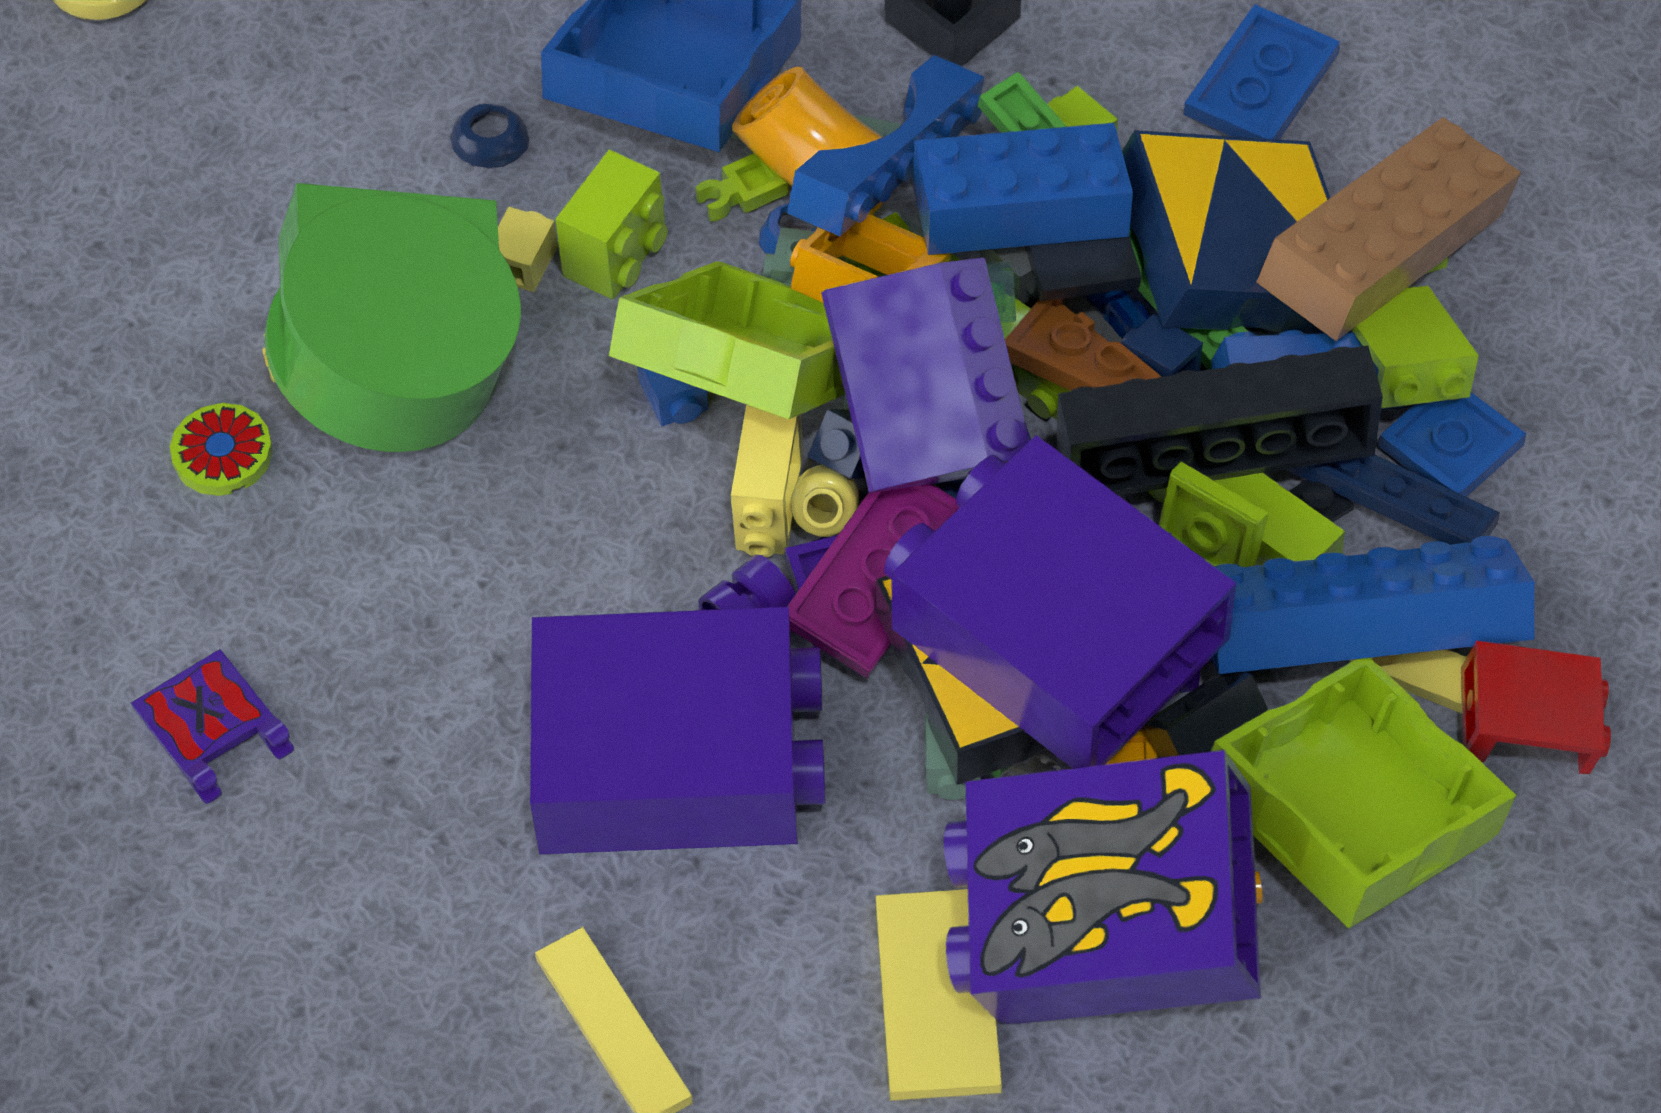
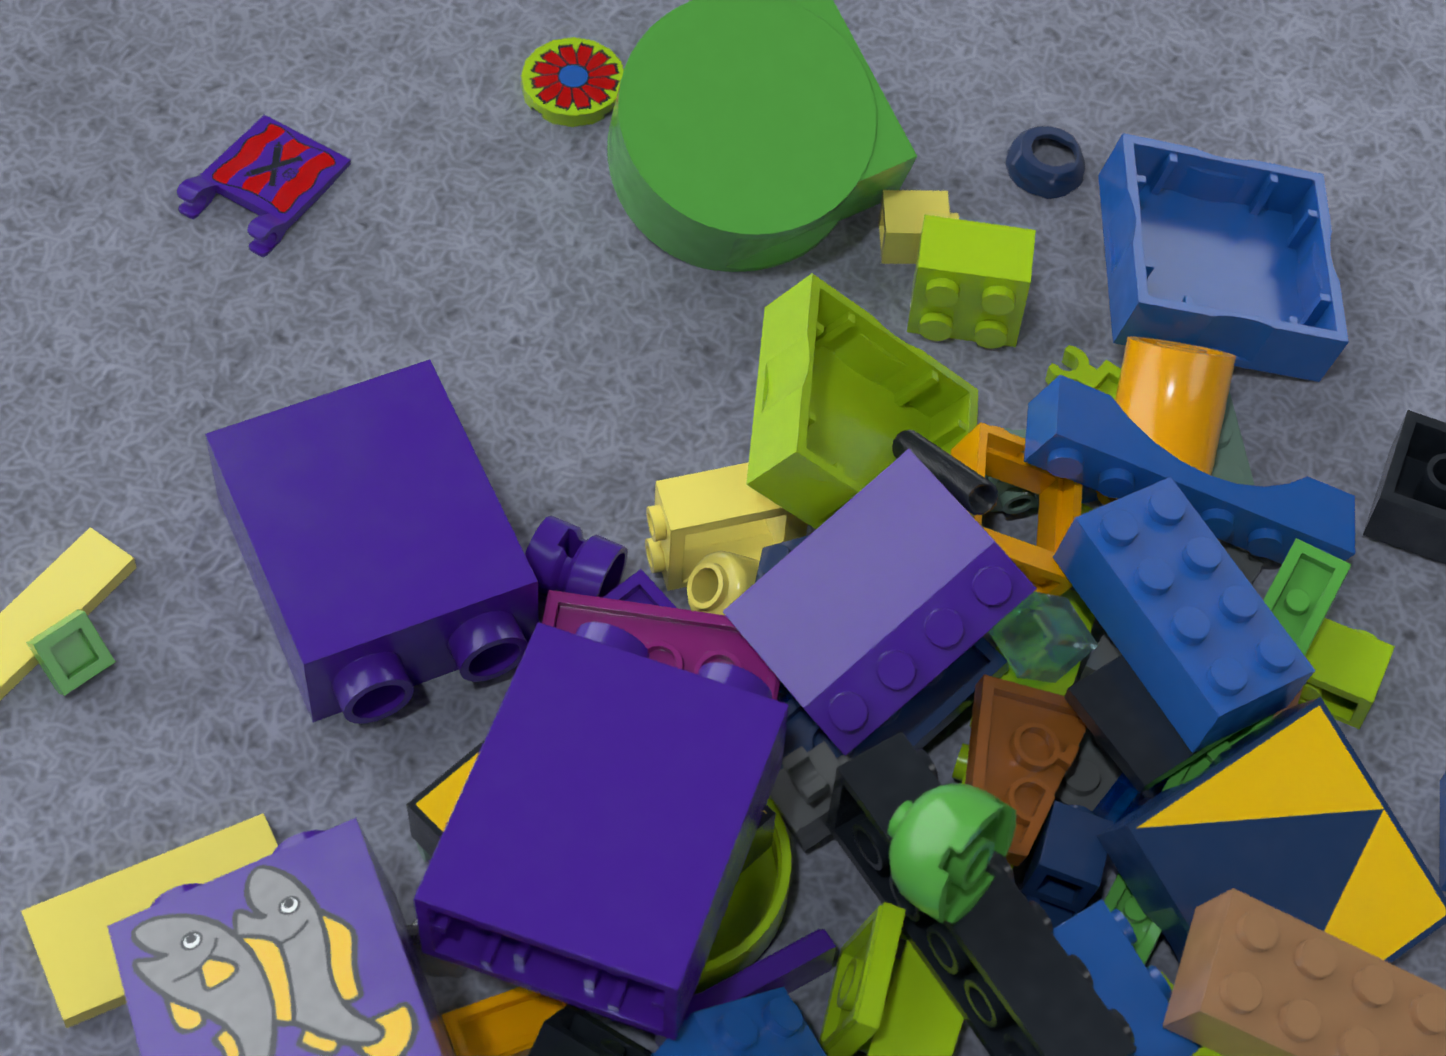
camera: 60 degrees right, 0 degrees up
none -> bright green plate [26,609,116,696]
none -> bright green cylinder [888,783,1017,924]
none -> black piece [892,430,998,516]

